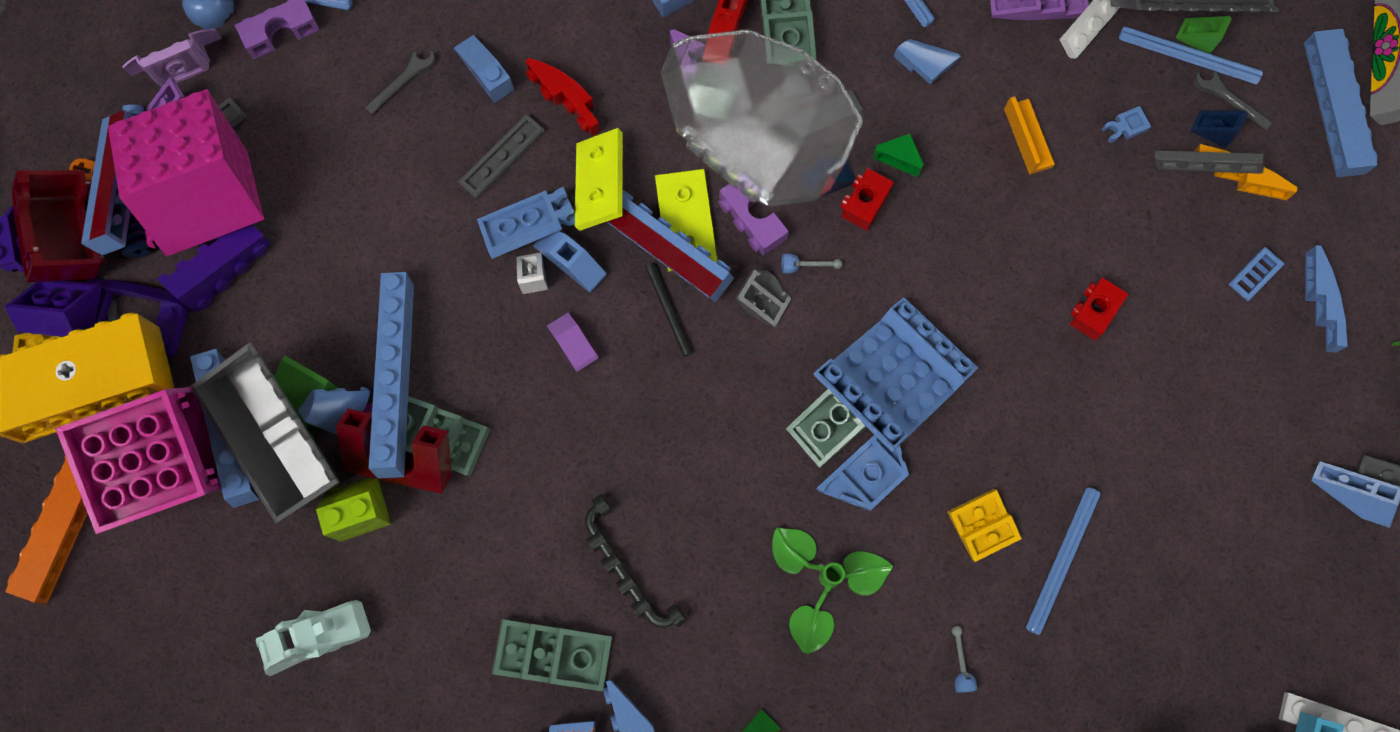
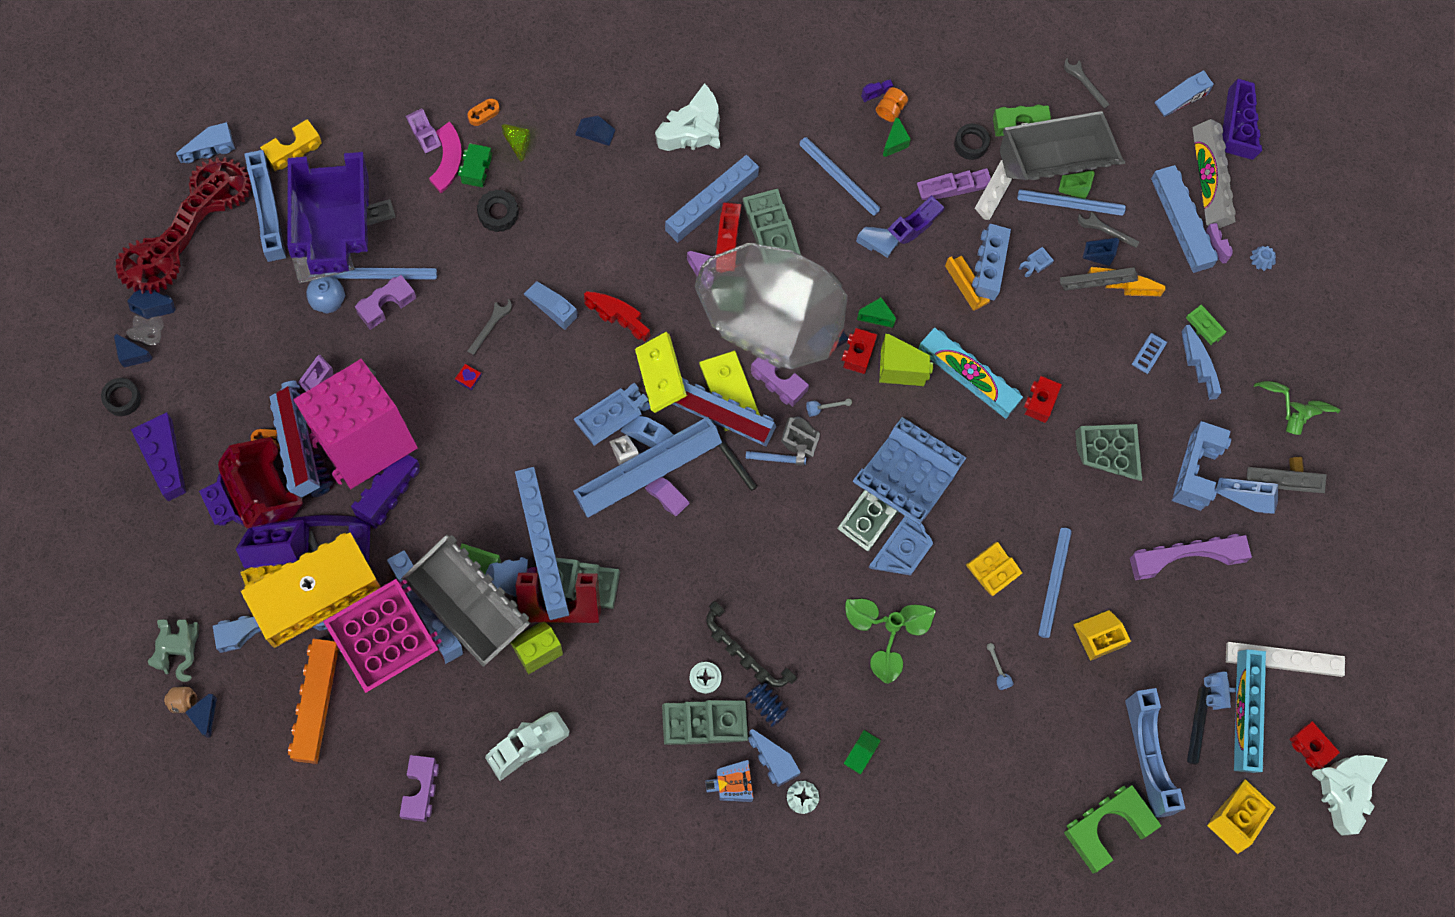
camera: 20 degrees left, 5 degrees down
lavender piece [122,28,222,87] -> none
dark grey tile [458,114,545,200] -> none
none -> medium lavender arch [400,755,439,822]
none -> tile [455,364,482,390]
none -> medium blue brick [573,417,722,517]
none -> light aqua gear [689,662,721,694]
none -> medium blue piece [746,444,807,466]
none -> dark blue piece [746,683,789,728]
none -> lime slope [879,334,933,386]
none -> dark purple arch [887,195,945,244]
none -> medium azure brick [919,328,1023,419]
none -> medium blue brick [972,224,1011,300]
none -> yellow slope [1074,610,1131,661]
none -> sand green wedge [1075,424,1142,481]
none -> medium lavender arch [1130,534,1252,580]
none -> medium blue plate [1172,421,1231,511]
none -> bright green panel [1186,305,1226,345]
none -> medium lavender slope [1205,223,1232,263]

